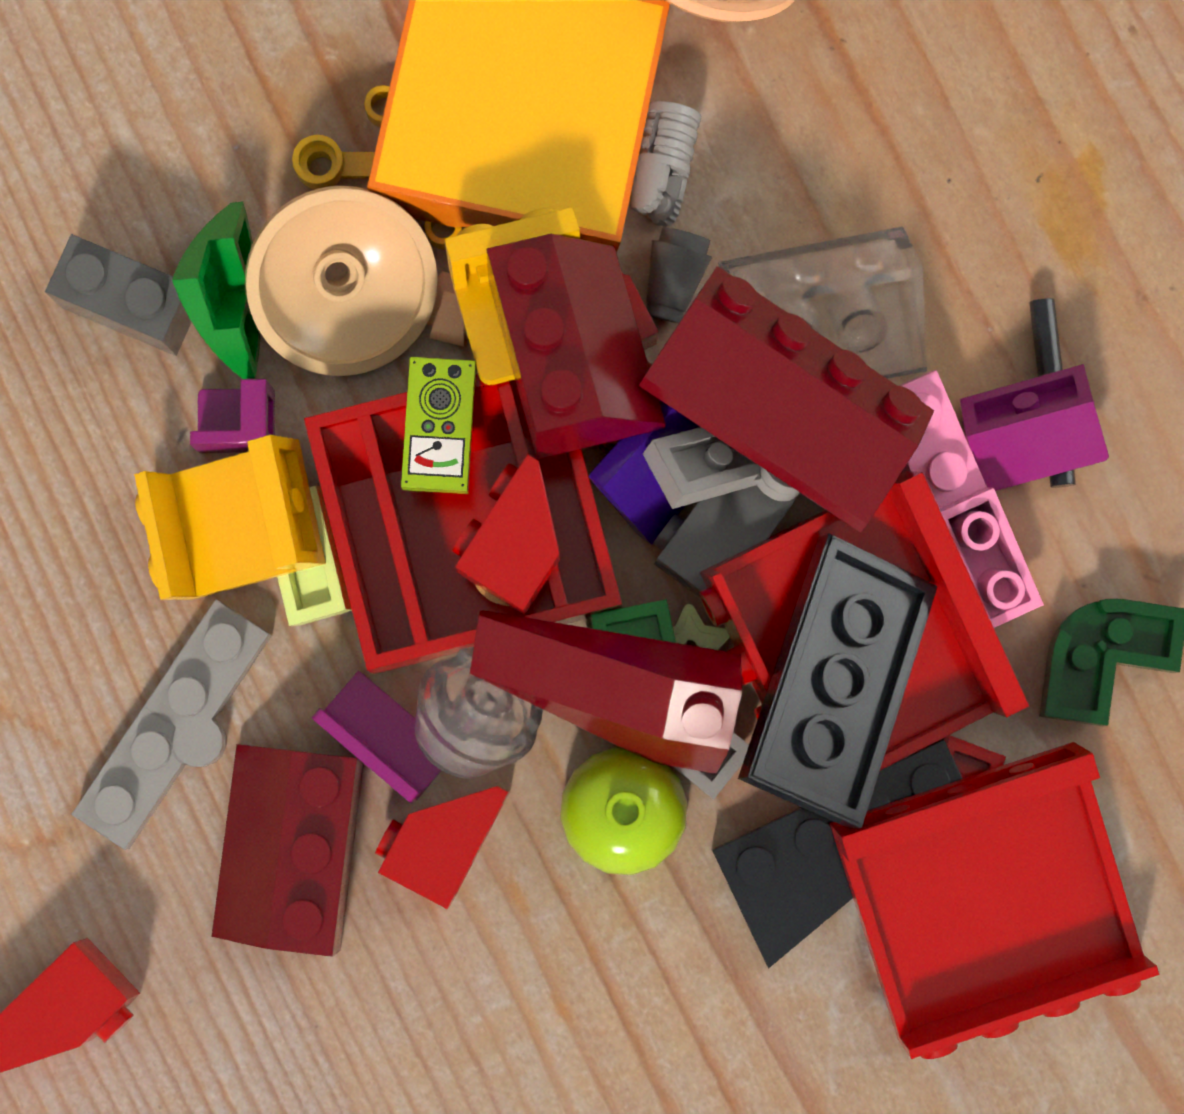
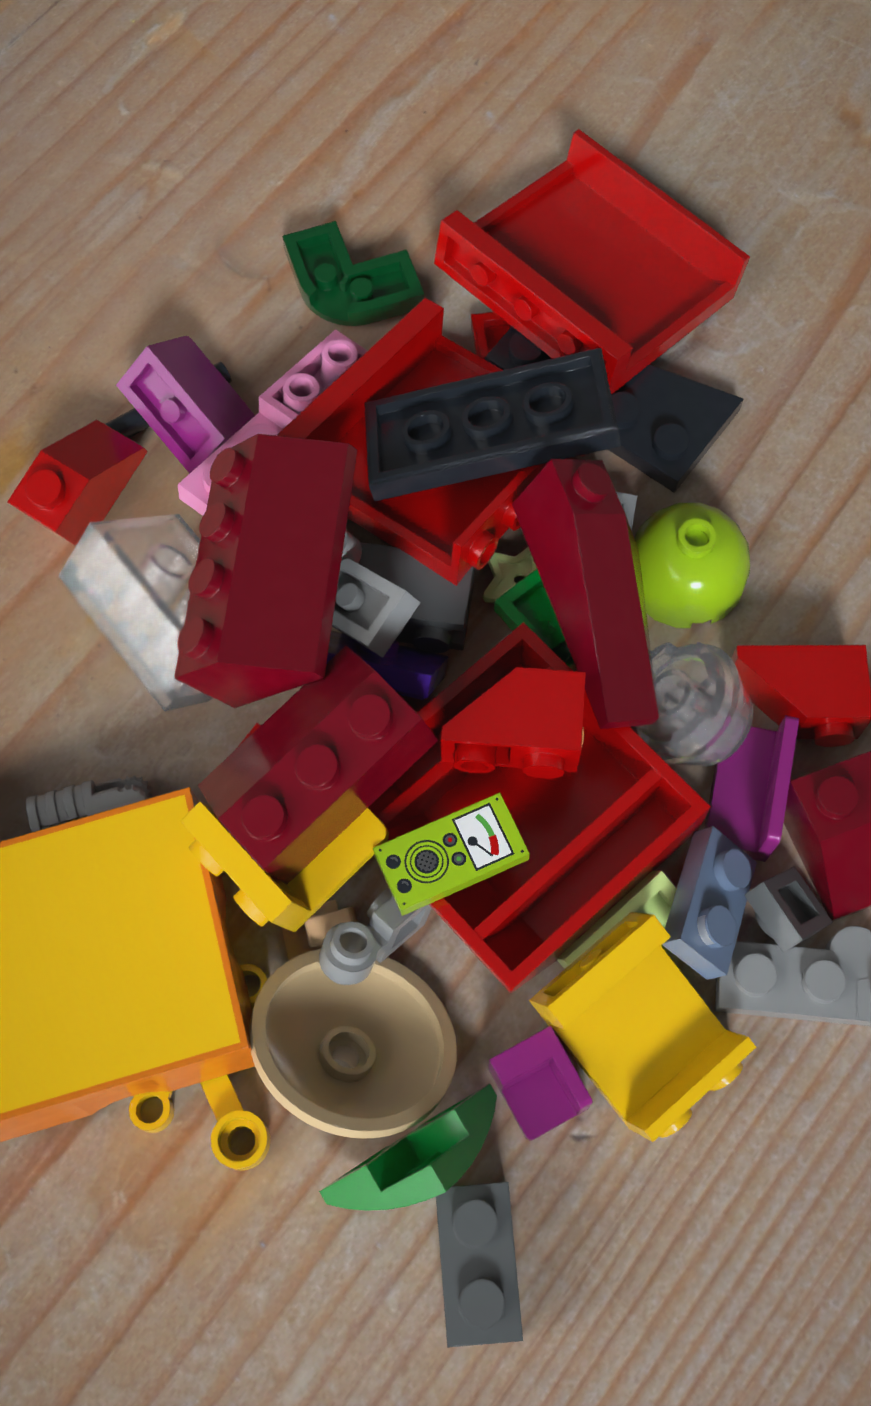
camera: 110 degrees left, 15 degrees down
dark grey cone [646,227,712,324] -> none
none -> red slope [7,419,148,551]
none -> light grey plate [319,887,432,985]
none -> sand blue piece [662,826,757,980]
none -> dark grey plate [744,866,833,953]

